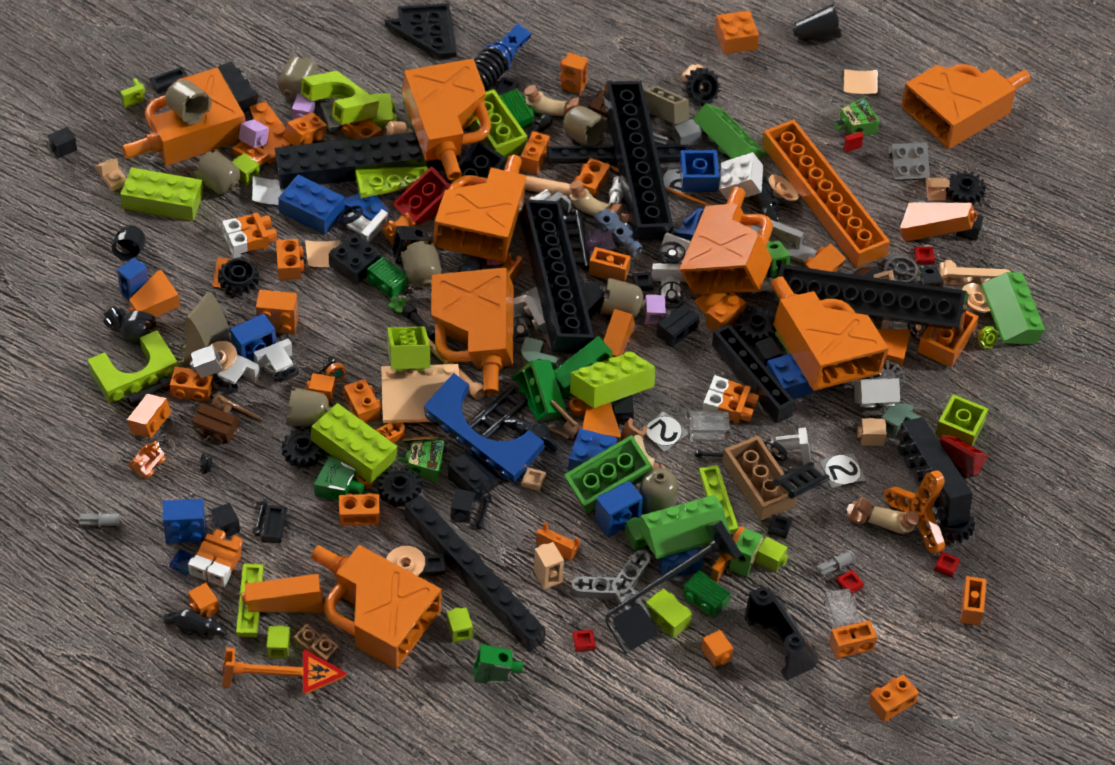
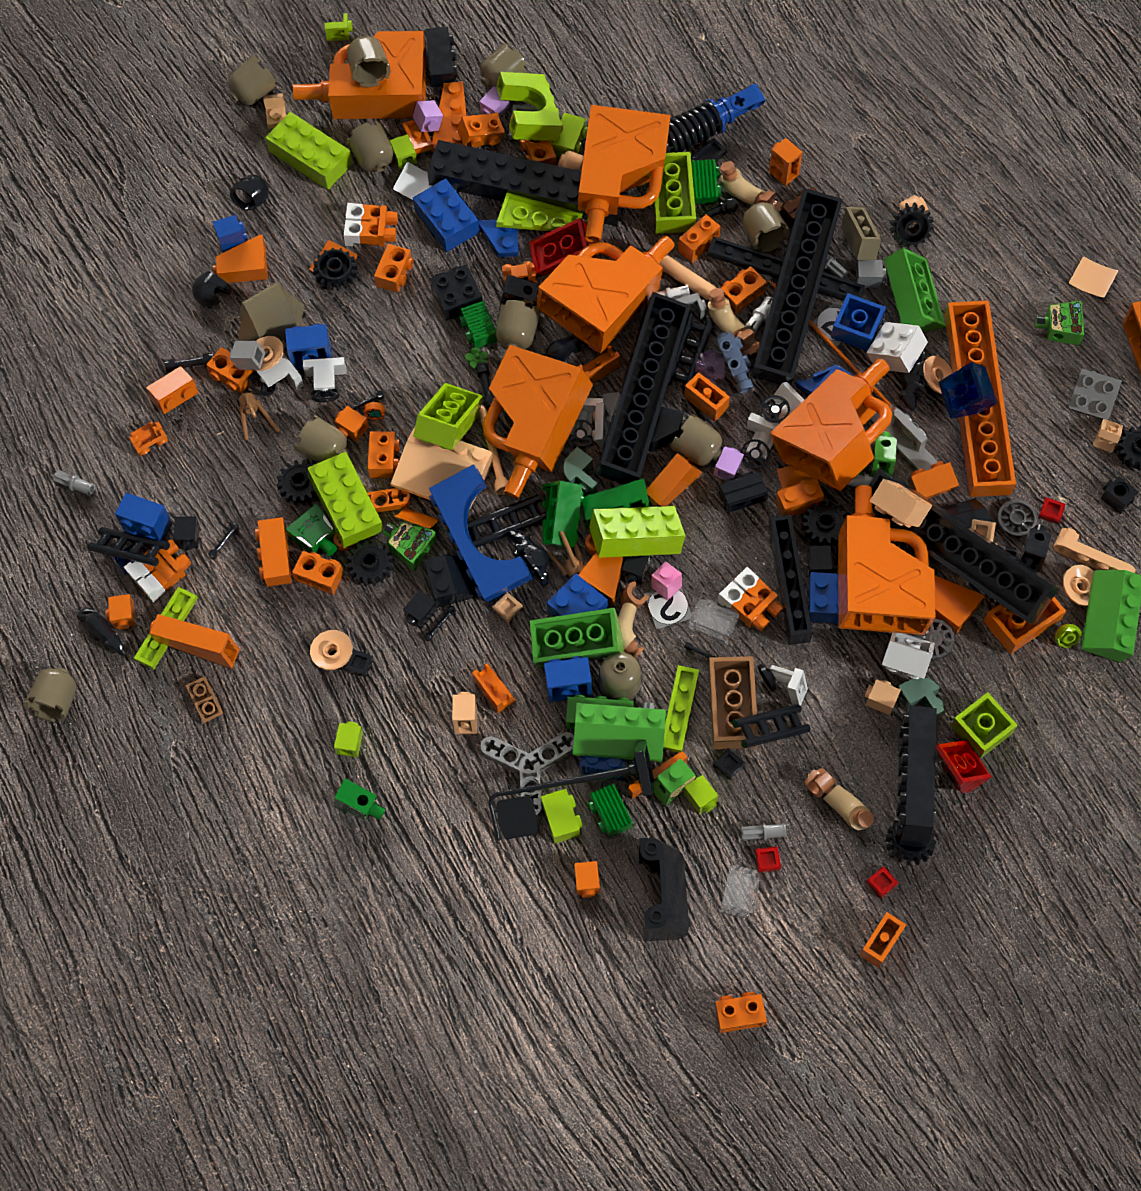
camera: 30 degrees right, 15 degrees up
black brick [47,127,77,158] -> none
lime arch [87,330,178,403] -> none
black gear [102,306,127,329] -> none
black tile [150,67,188,94] -> none
reddish brown brick [192,403,239,443] -> none
black bush [200,454,212,472] -> none
orange piece [222,647,347,695] -> none
orange brick [256,290,298,334] -> none
black tile [261,505,287,543] -> none
lime brick [267,625,290,659] -> none
light nougat sticker [305,240,341,267] -> none
orange piece [311,545,441,670] -> none
white piece [339,205,388,243] -> none
black wing [385,3,457,59] -> none
black brick [405,495,546,652] -> none
black slope [445,141,507,183] -> none
red tile [572,629,596,653] -> none
black tile [632,272,654,291] -> none
orange brick [715,10,759,54] -> none
black cone [792,4,842,40] -> none
sticker [820,453,866,488] -> none
orange brick [829,620,877,659] -> none
red tile [843,132,864,152] -> none
orange piece [884,470,945,554] -> none
slope [900,203,977,241] -> none
none -> dark tan cylinder [23,667,77,723]
none -> black bar [87,527,170,566]
none -> dark tan cylinder [228,55,277,105]
none -> orange brick [255,517,292,587]
none -> bright pink brick [651,561,682,600]
none -> light nougat brick [870,479,932,528]
none -> clear blue slope [938,362,997,419]

